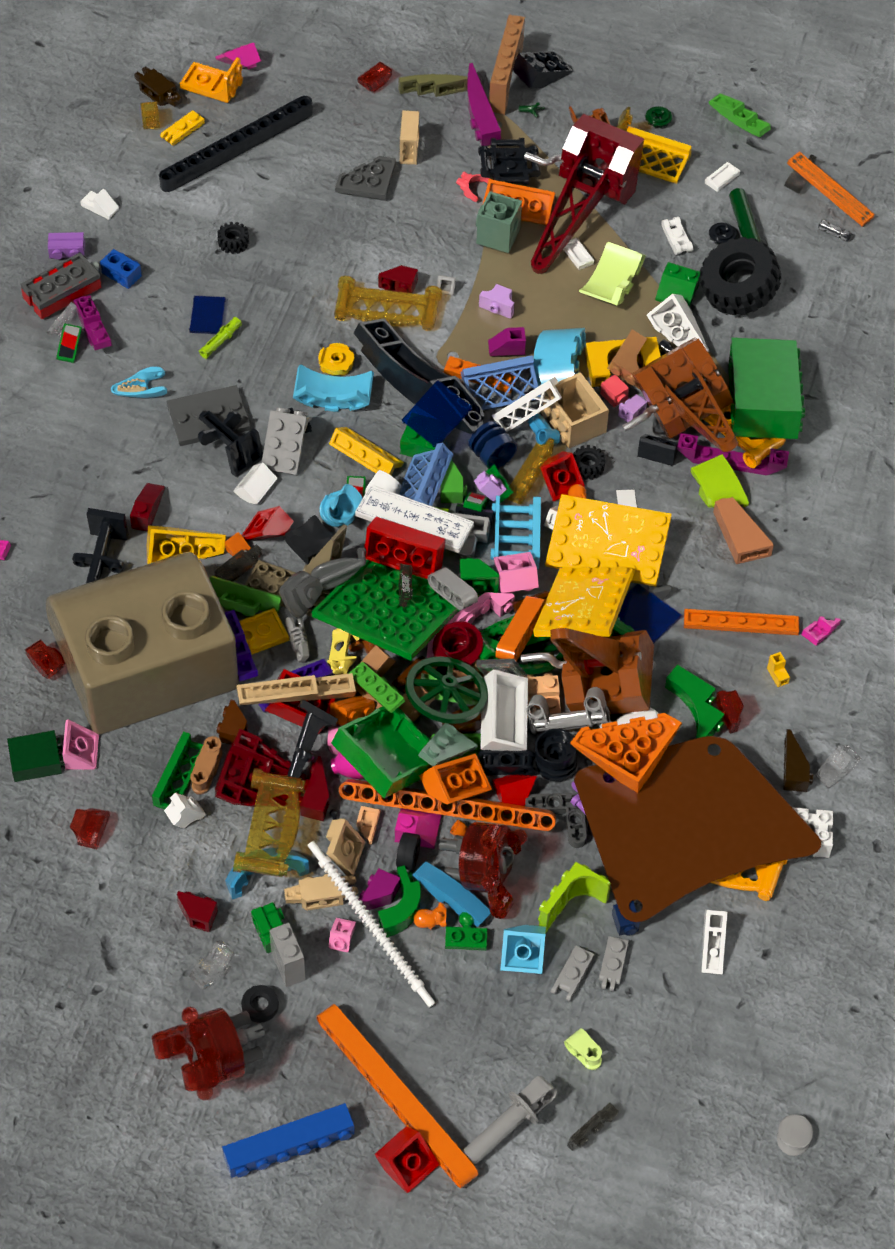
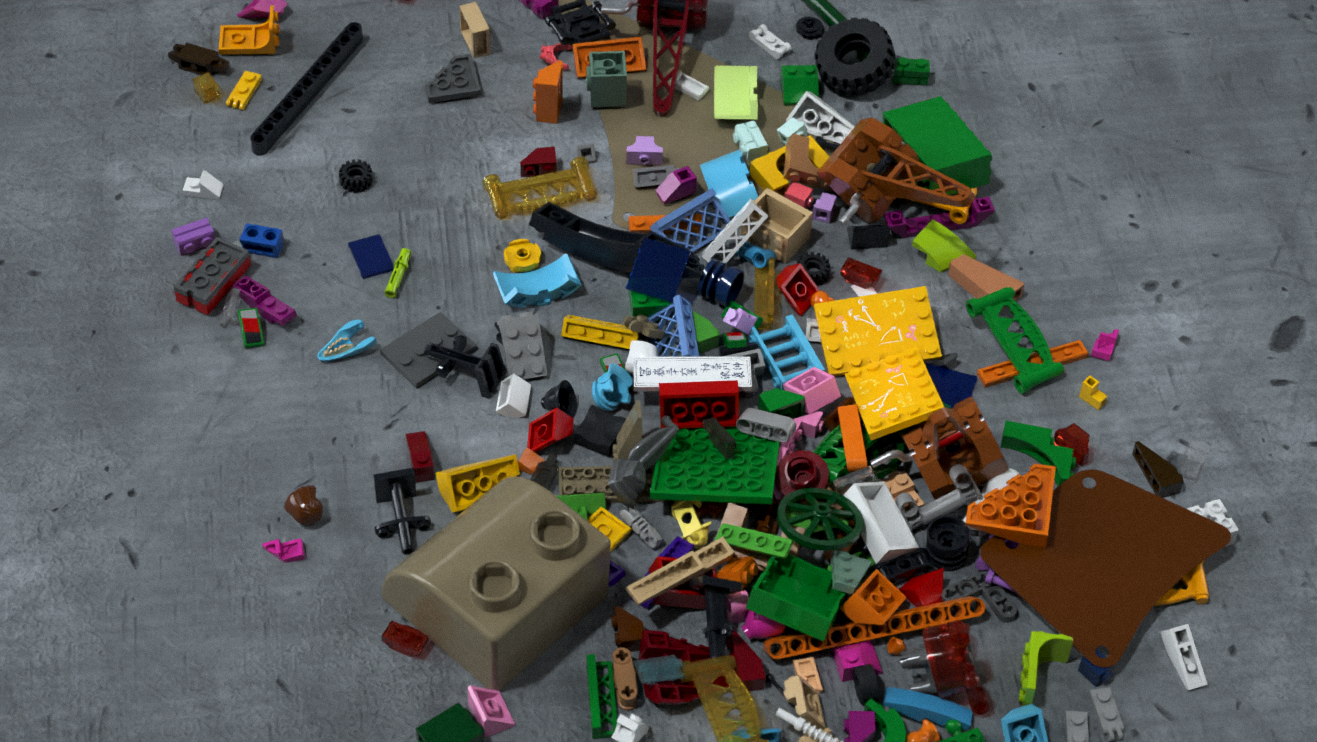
camera: 25 degrees left, 5 degrees down
none -> reddish brown hair [284,485,323,526]
none -> orange slope [533,60,563,124]
none -> black hat [541,380,577,418]
none -> dark tan hinge [623,315,665,339]
none -> light grey hinge [633,165,681,187]
none -> clear light blue hinge [634,655,684,684]
none -> light aqua brick [733,121,768,162]
none -> light aqua brick [777,117,808,145]
none -> clear red slope [840,257,883,289]
none -> green brick [893,57,930,85]
none -> green piece [965,287,1064,394]

